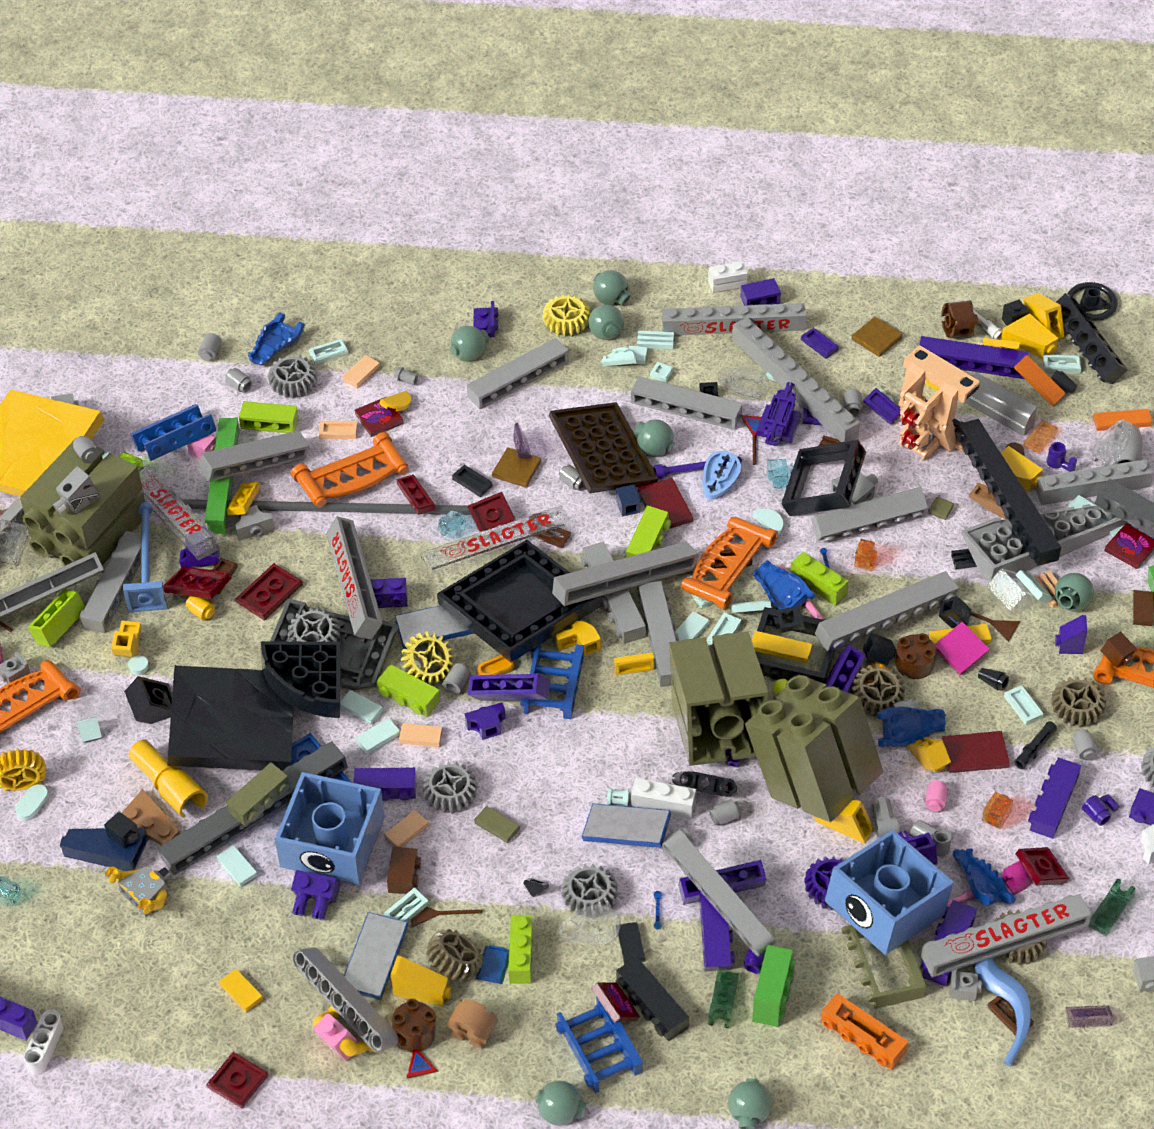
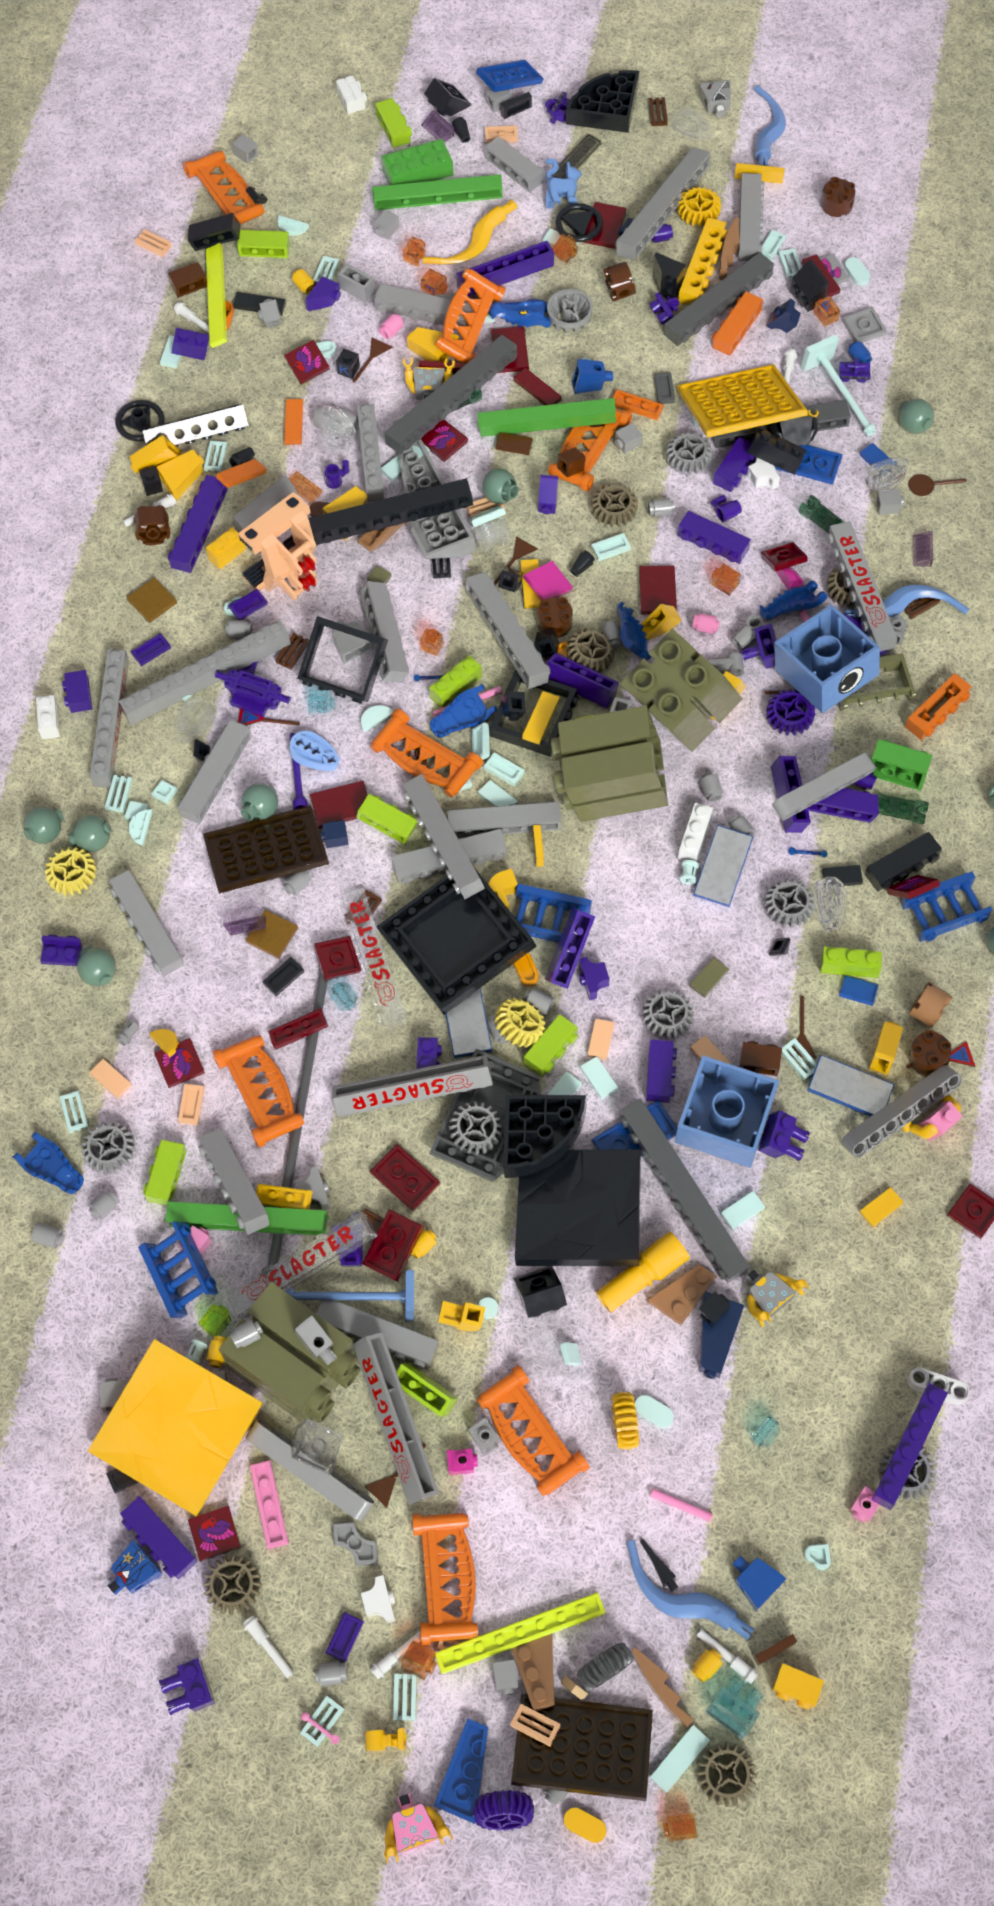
camera: 85 degrees left, 15 degrees up
olive brick [226,763,291,827] -> none
dark tan gear [426,929,483,982] -> none
black beam [672,771,737,797] -> none
yellow tile [983,338,1020,350] -> none
black pin [1014,721,1057,770] -> none

